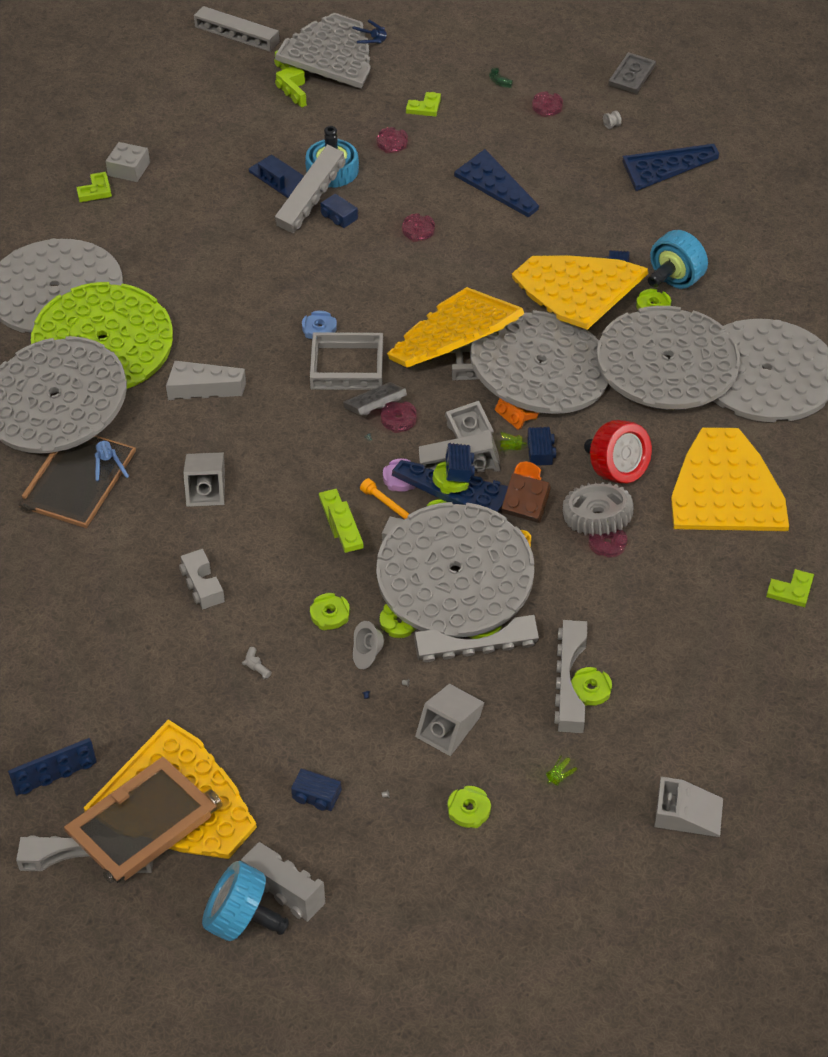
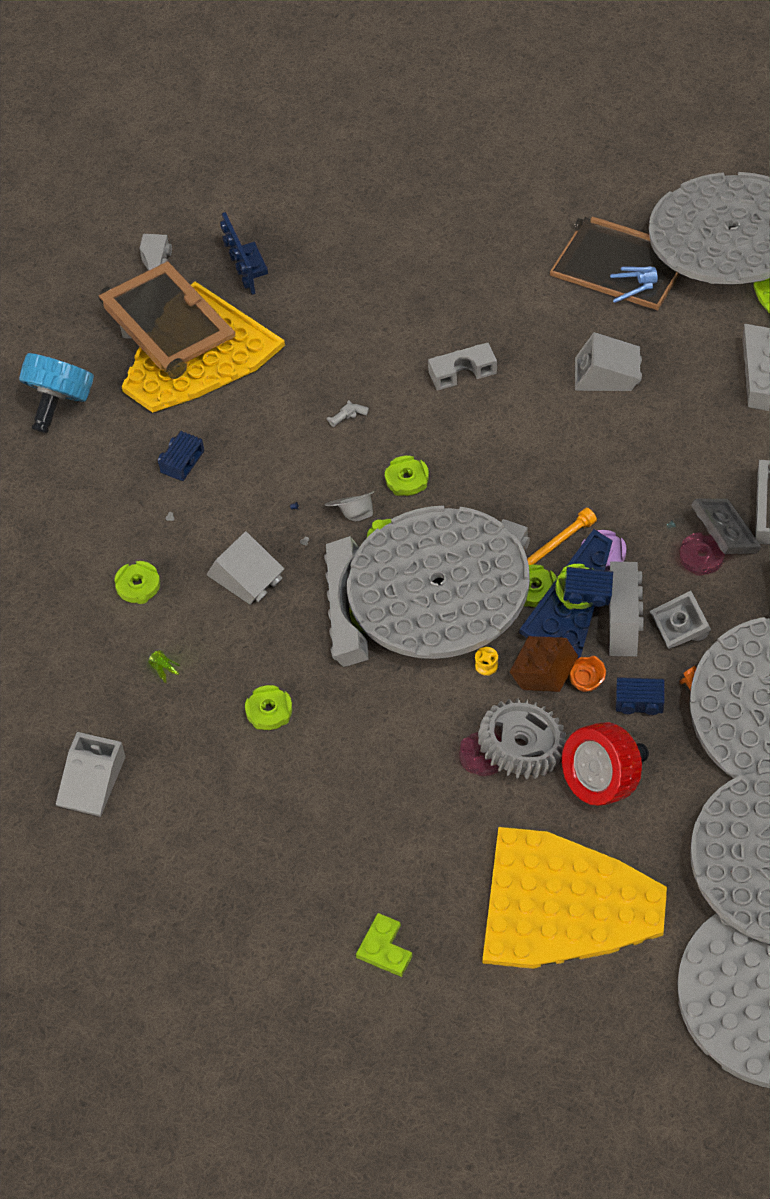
camera: 100 degrees right, 5 degrees up
light grey wedge [241,842,325,922] -> none
lime bracket [319,489,363,553] -> none
clear neon green piece [499,432,527,451] -> none
light grey arch [554,620,587,733] -> none

